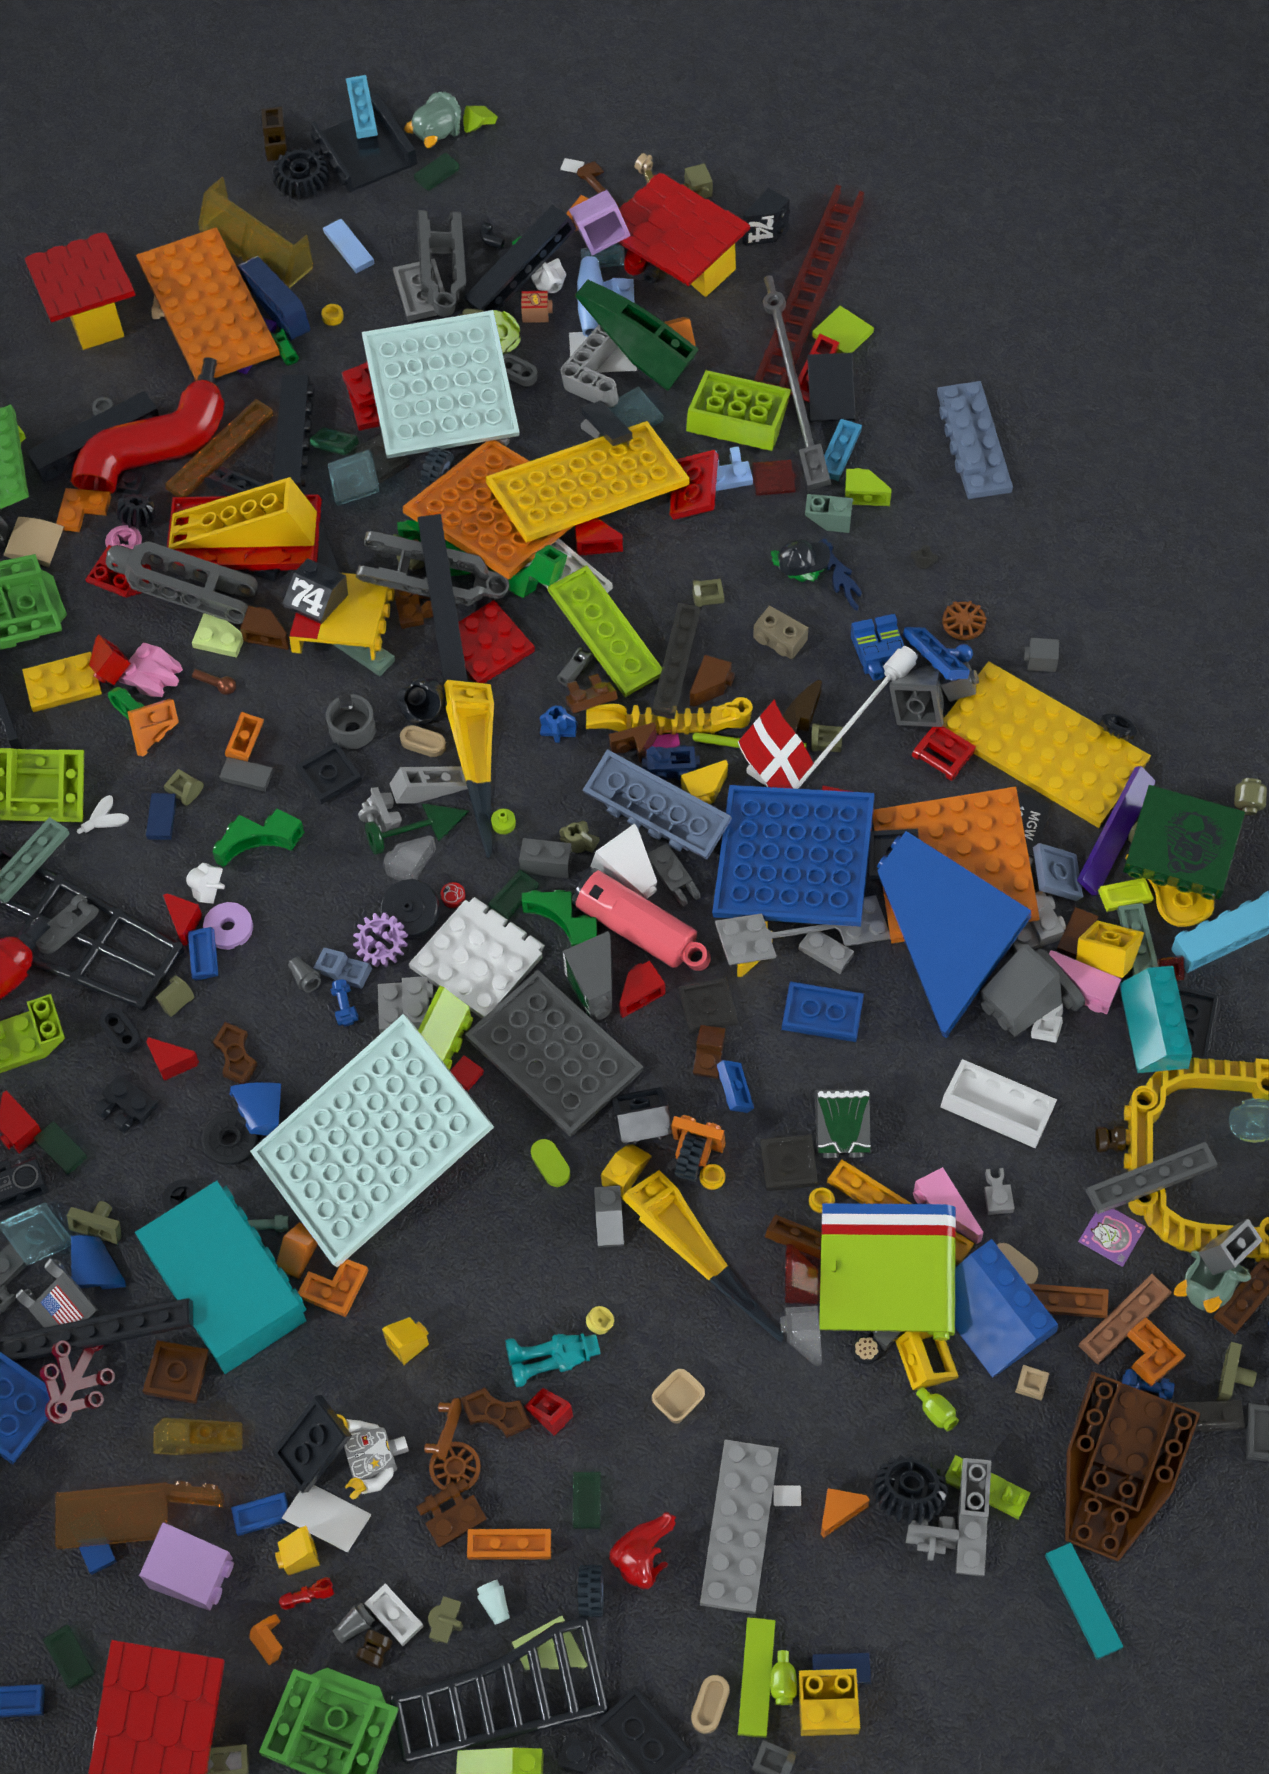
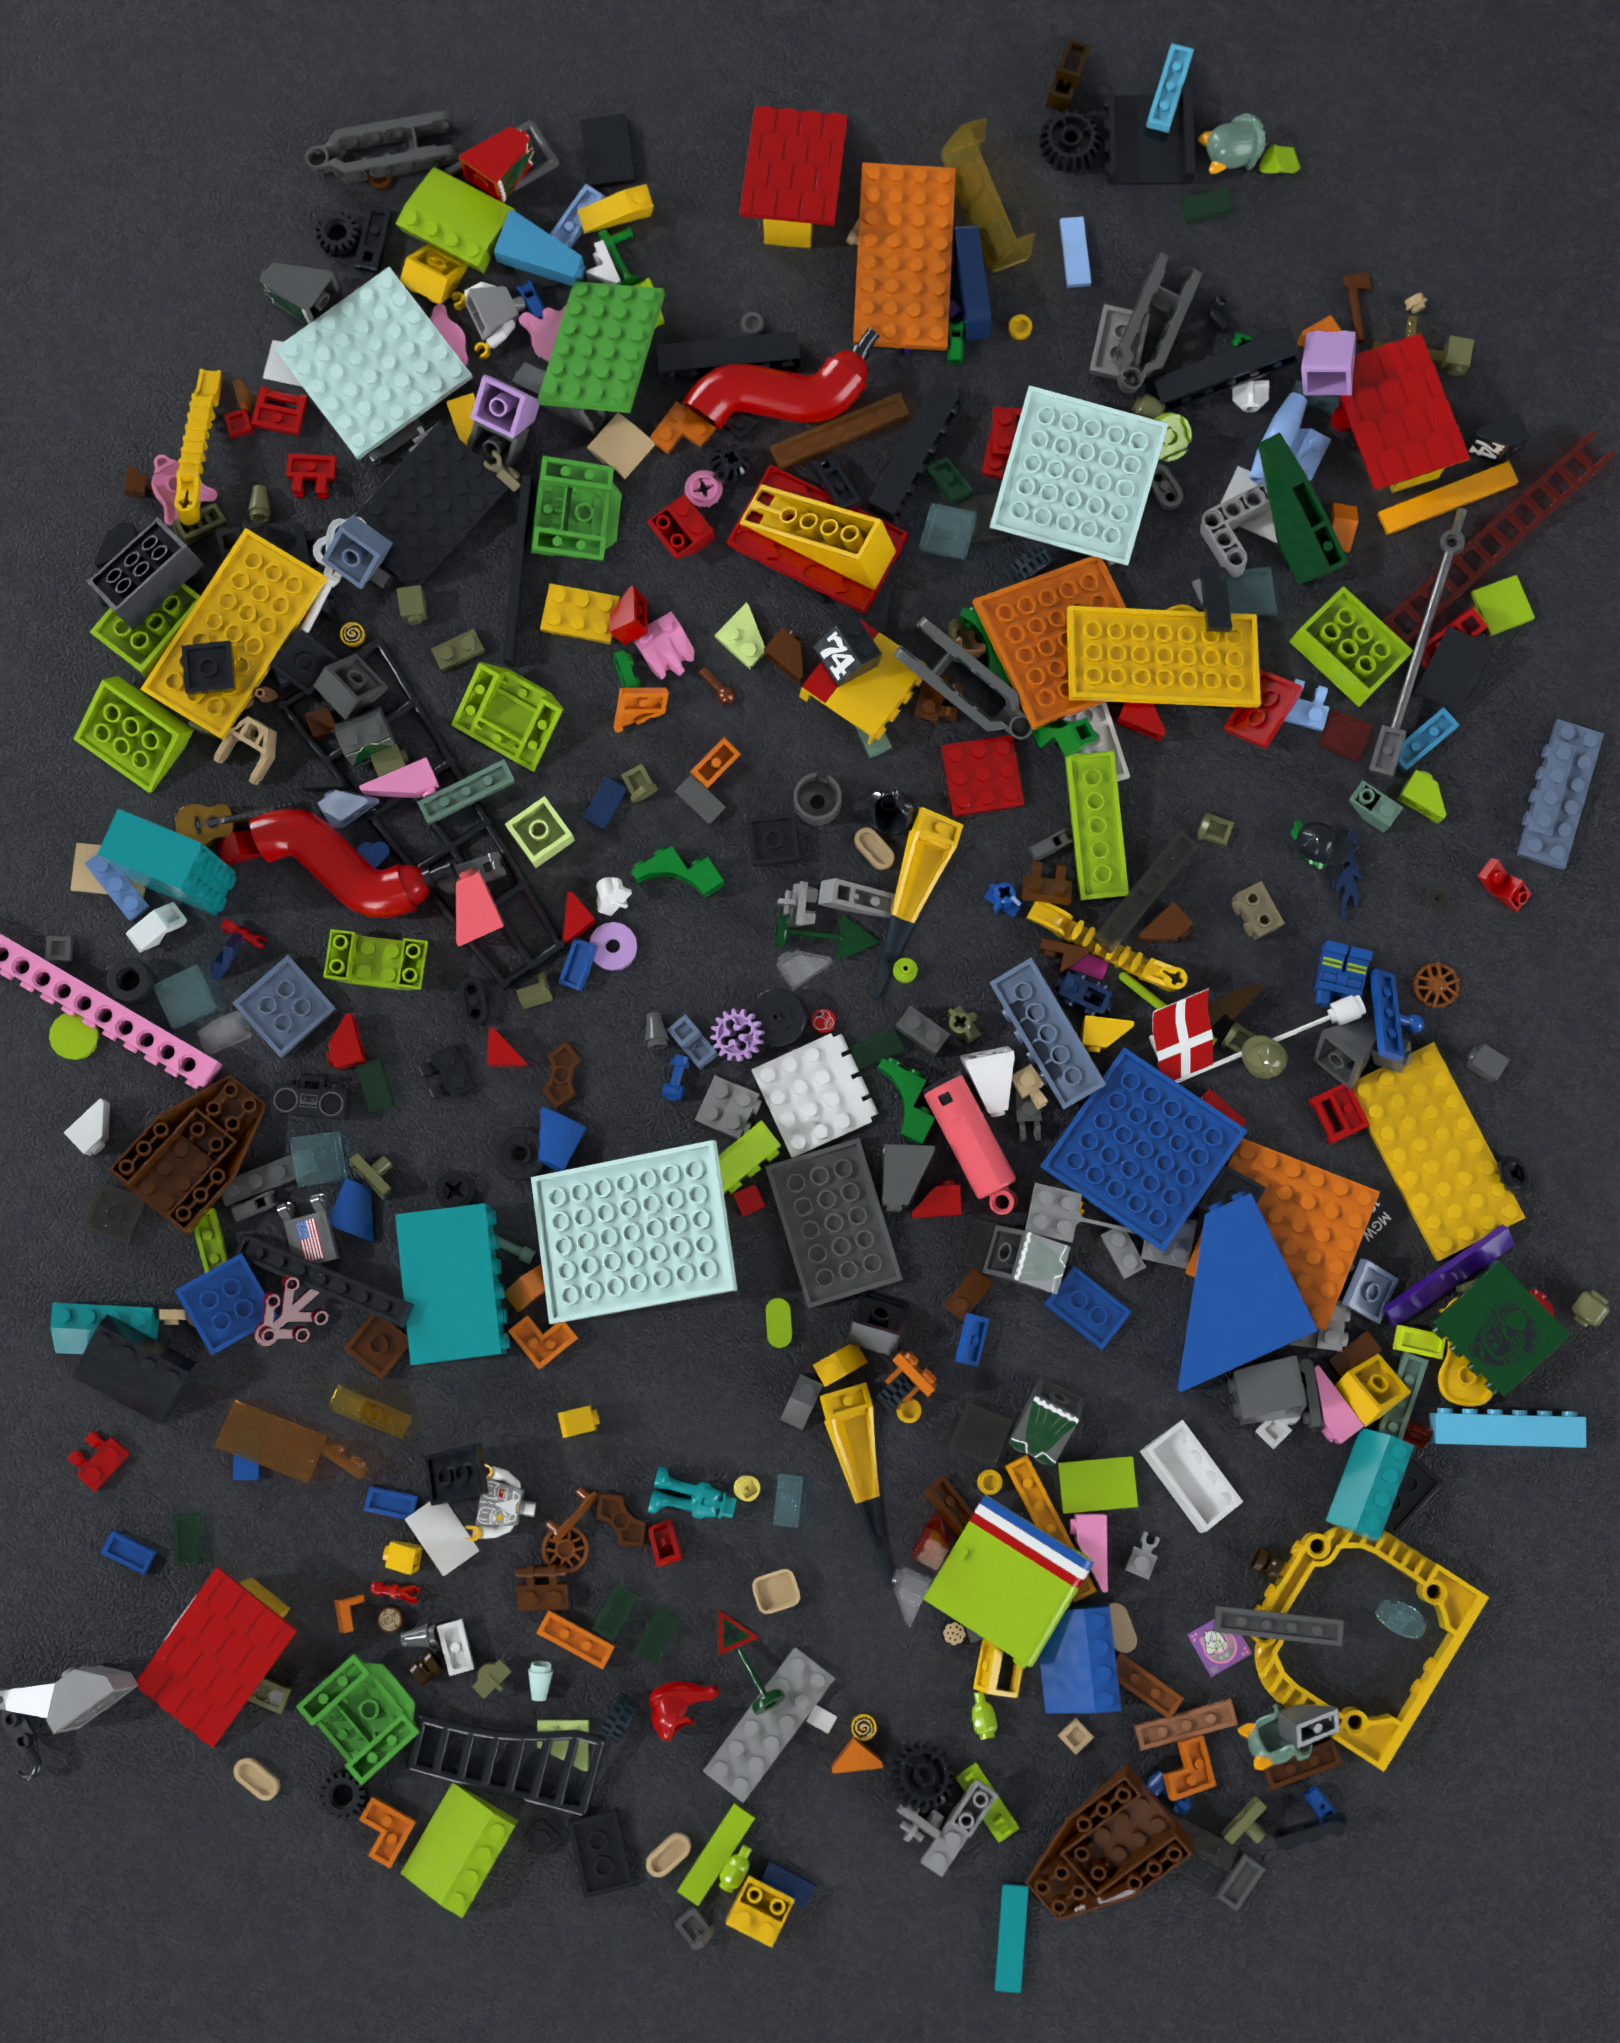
camera: 25 degrees right, 20 degrees up
white piece [77,795,129,834] -> none
dark grey piece [105,541,258,624] -> none
lavender slope [139,1523,234,1611] -> none
black tile [417,514,468,690] -> none
nougat brick [521,291,553,323] -> none
white sticker [561,158,584,173] -> none
none -> tile [377,1606,404,1633]
none -> coral slope [456,868,504,947]
none -> yellowish green brick [505,796,575,868]
none -> clear green plate [592,1583,639,1642]
none -> dark green piece [717,1610,786,1715]
none -> clear light blue slope [773,1474,803,1528]
none -> tile [851,1714,877,1741]
none -> dark grey slope [982,1225,1071,1295]
none -> tan plate [1011,1064,1048,1110]
none -> lime tile [1058,1456,1138,1514]
none -> olive piece [1241,1035,1287,1079]
none -> light orange tile [1377,461,1519,535]
none -> red slope [1477,858,1531,912]

